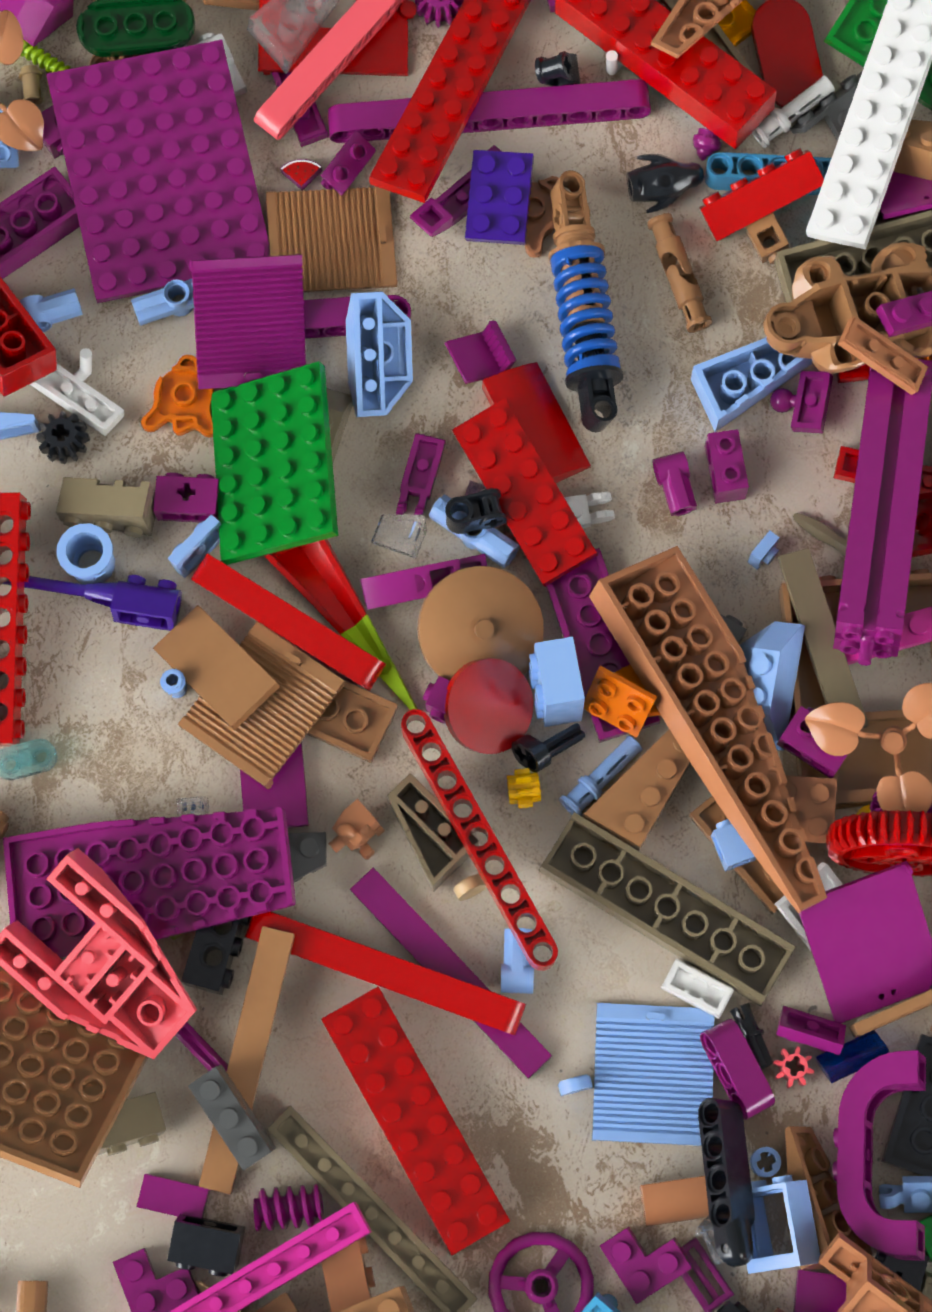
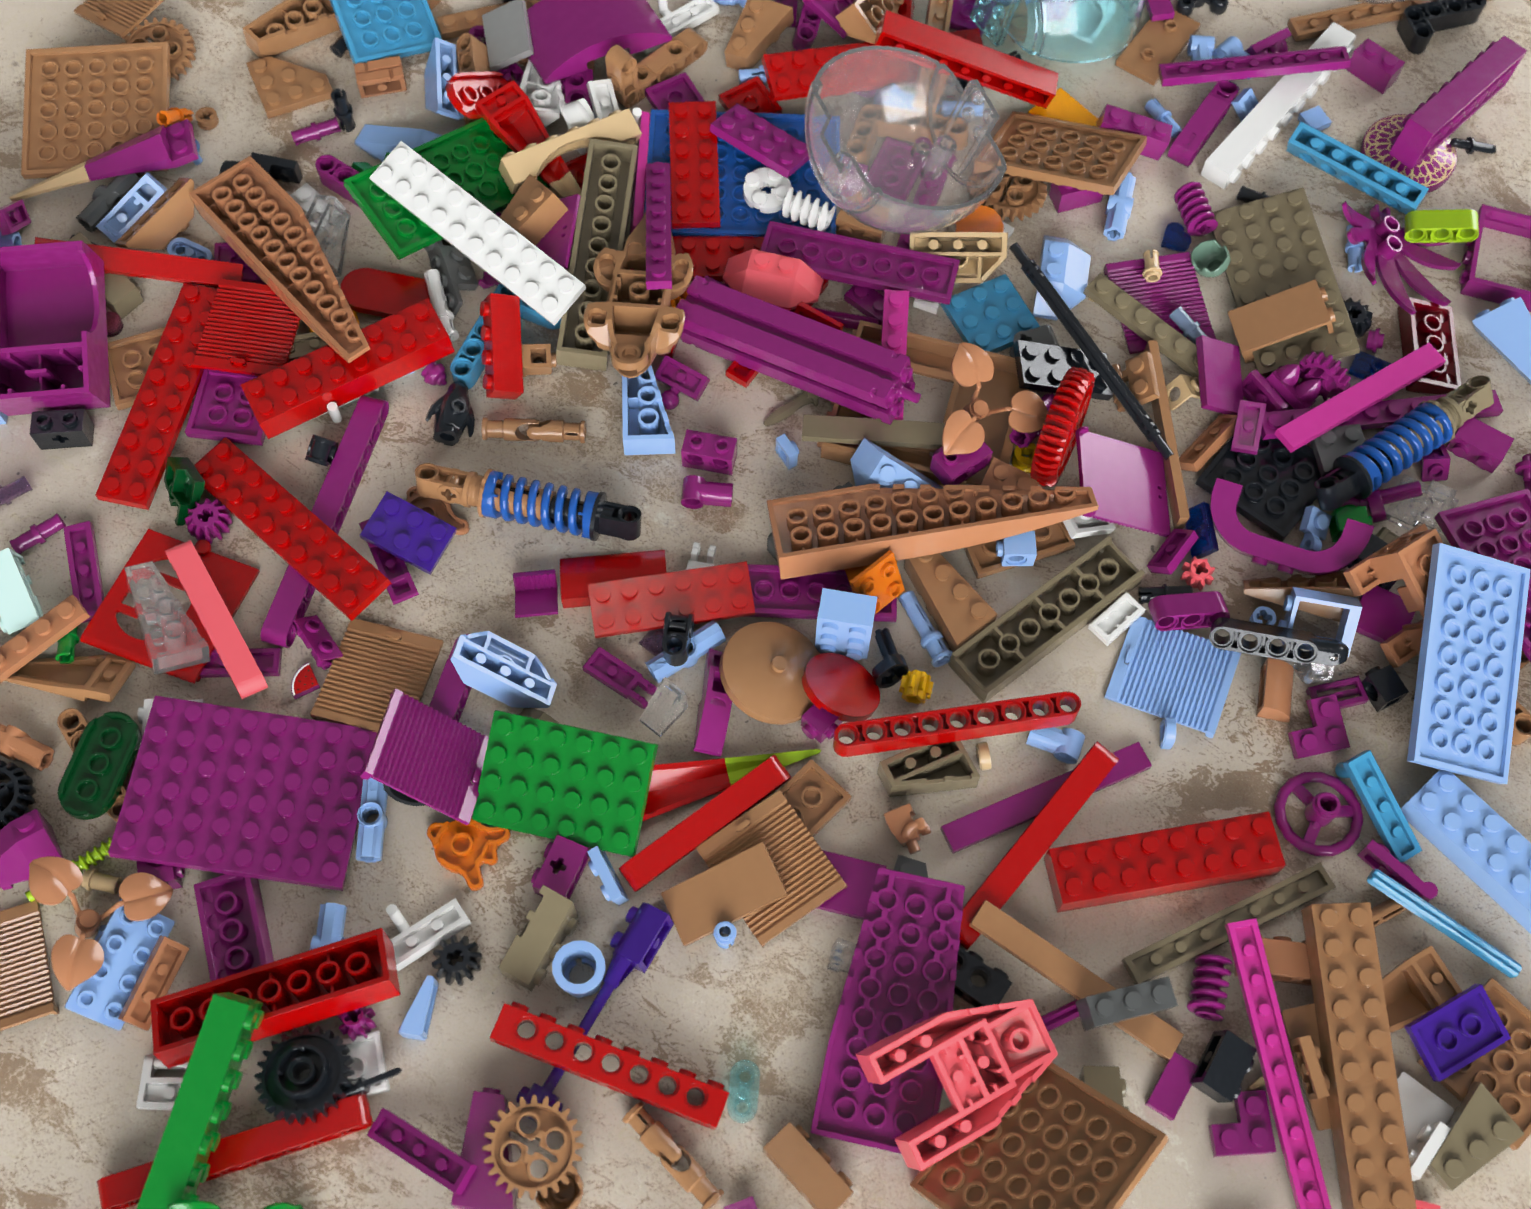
camera: 75 degrees left, 10 degrees down
nougat tile [838,316,928,395] -> none

